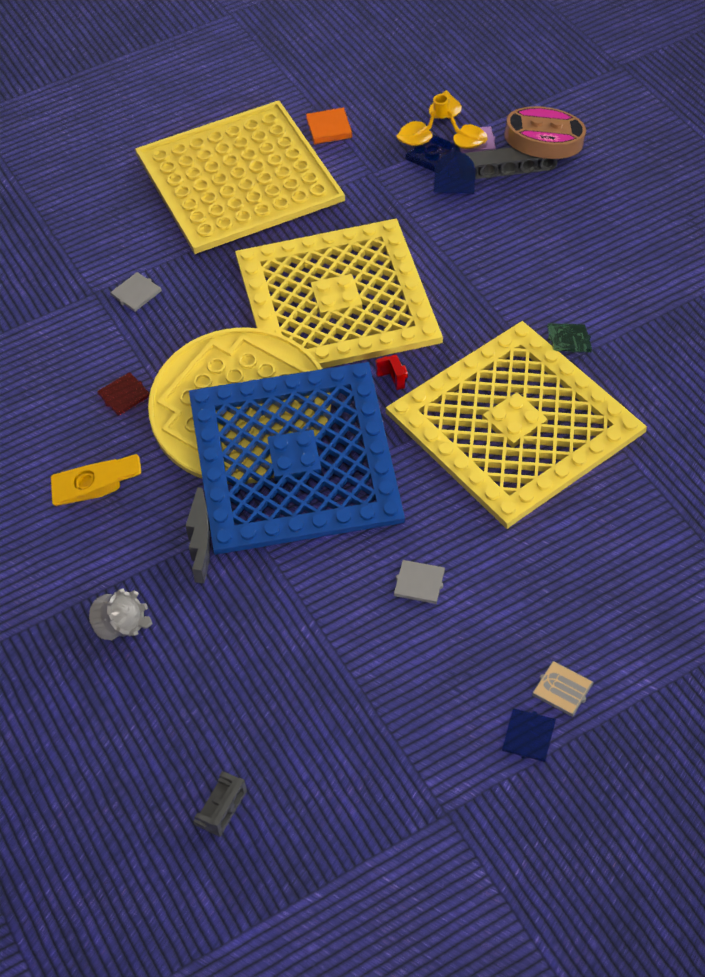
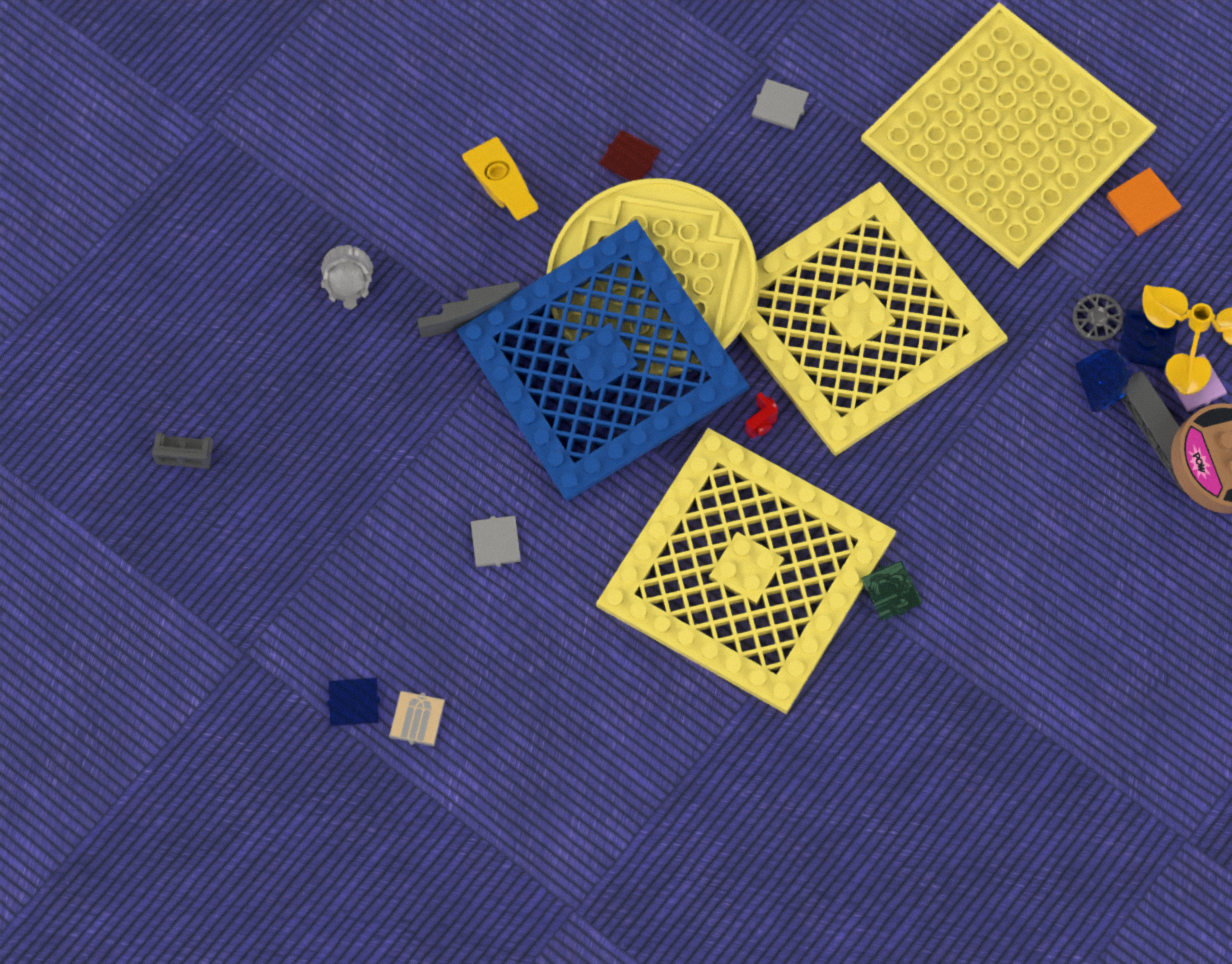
camera: 70 degrees right, 15 degrees up
none -> flat silver wheel [1072,294,1123,342]

